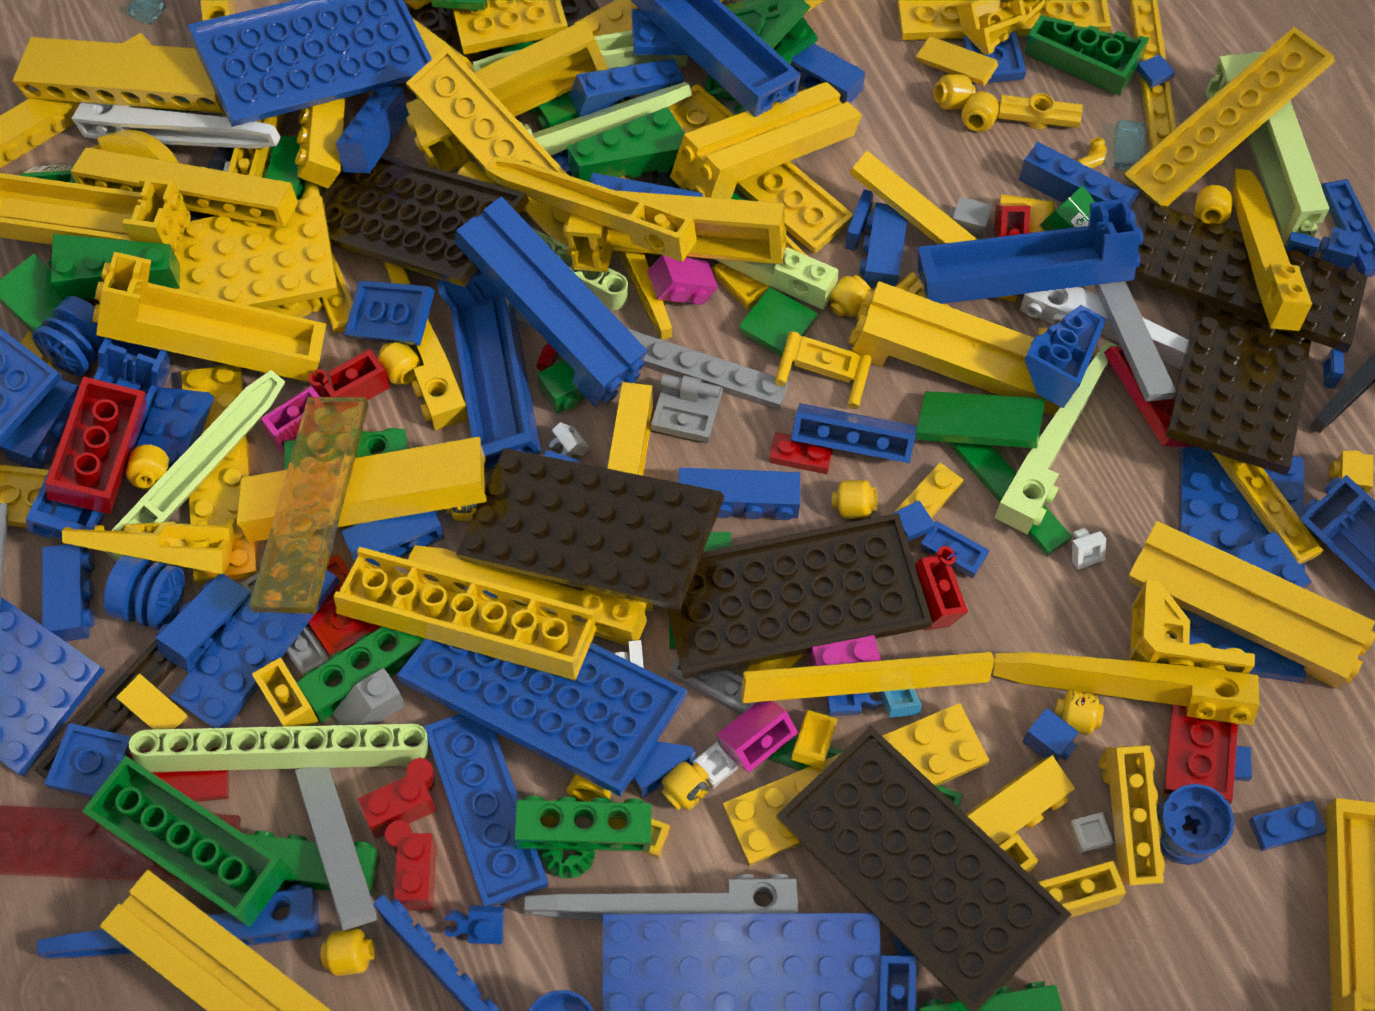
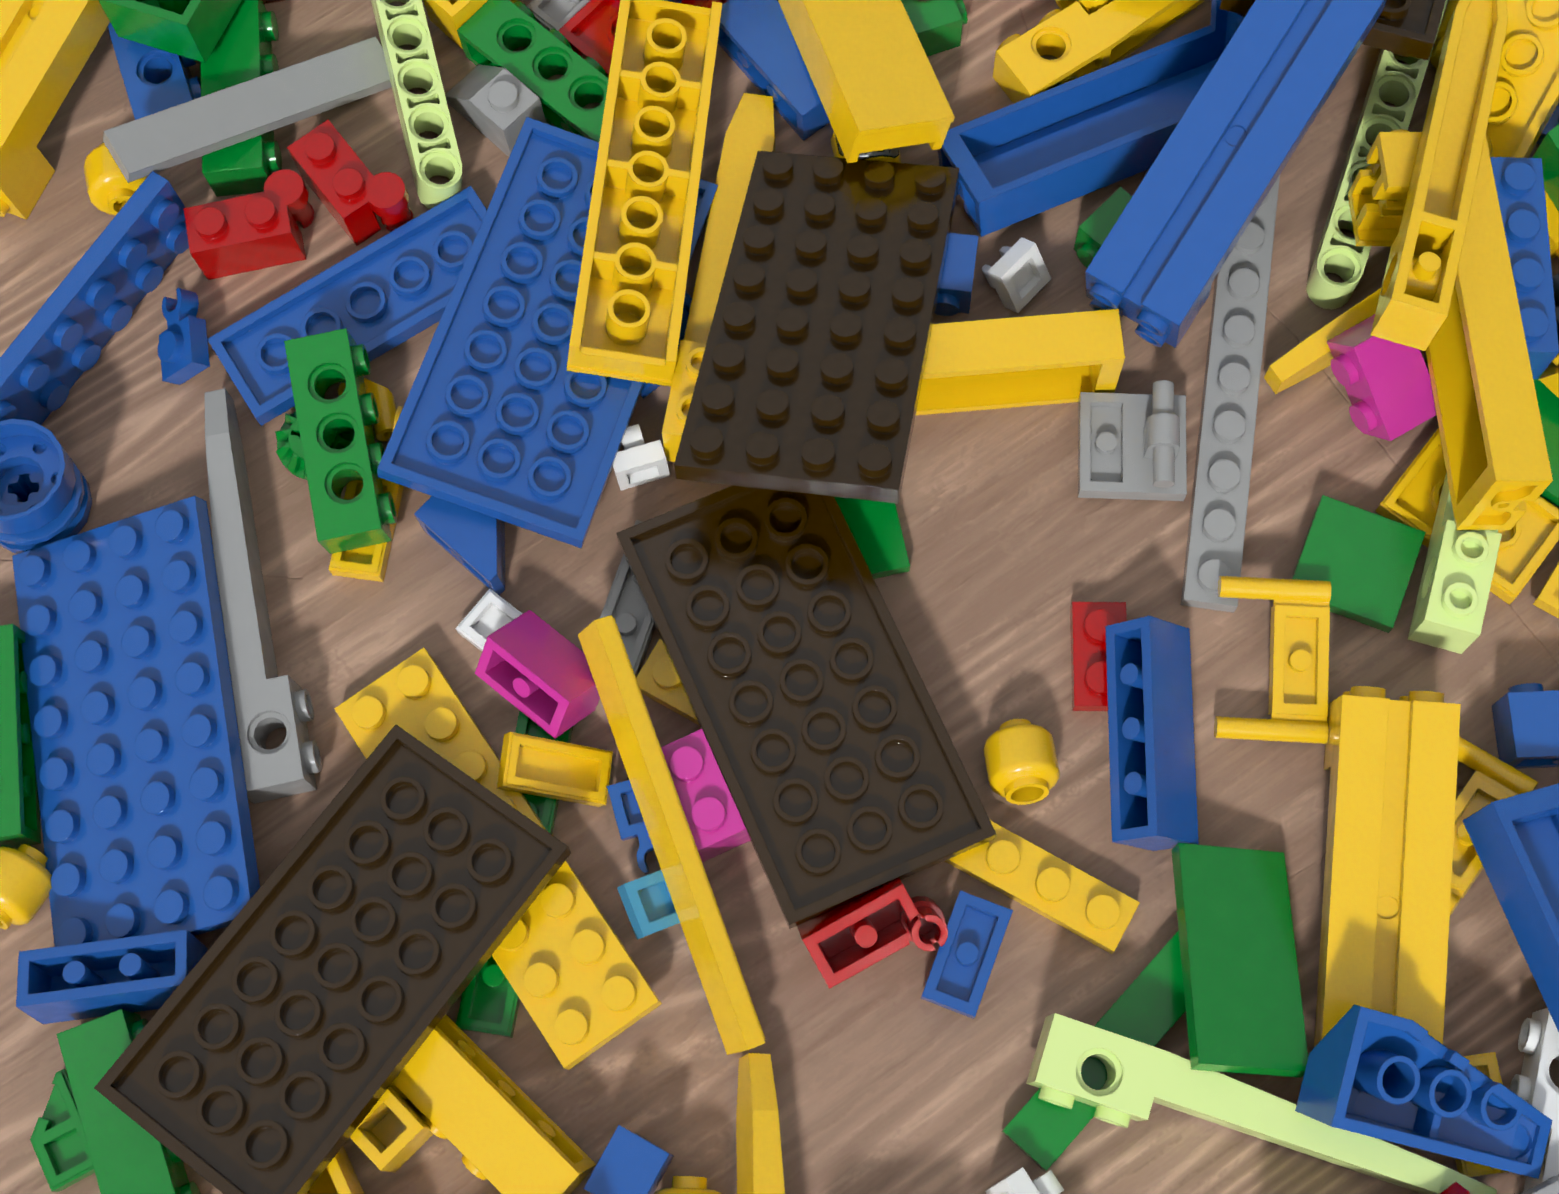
camera: 85 degrees right, 10 degrees up
yellow head [660,761,710,811] -> none
blue brick [678,467,800,520] -> none
yellow head [829,275,870,318] -> none
blue tile [893,500,935,541] -> none

